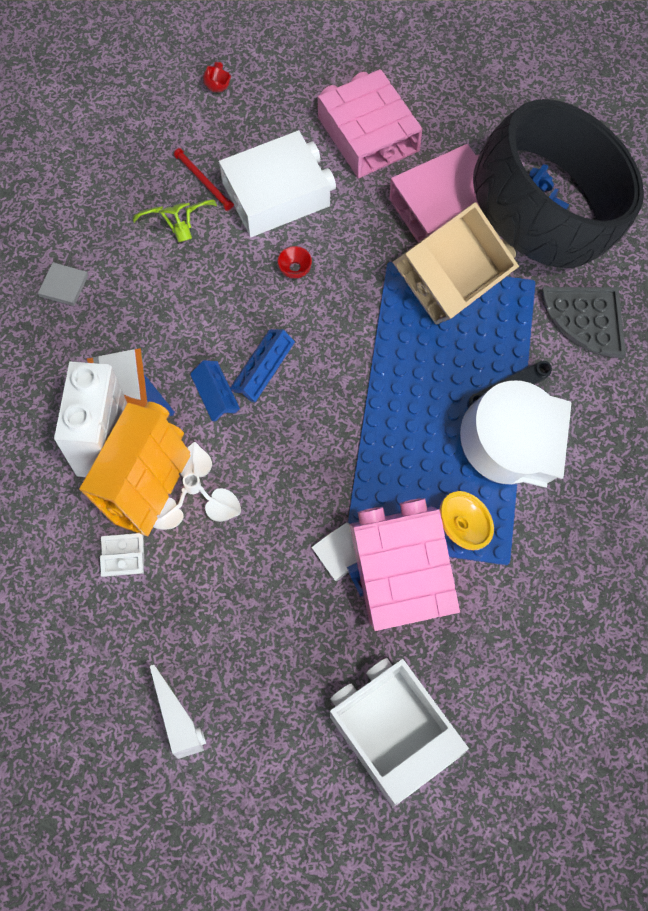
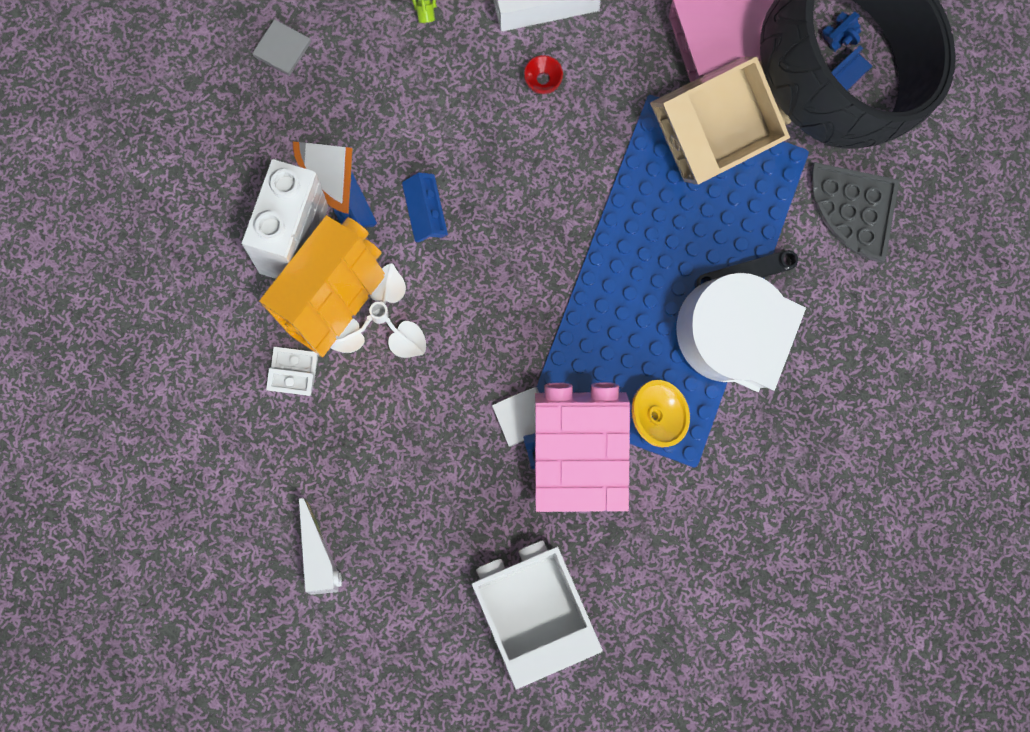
camera: 10 degrees right, 10 degrees up
blue fence [230,329,295,402] -> none

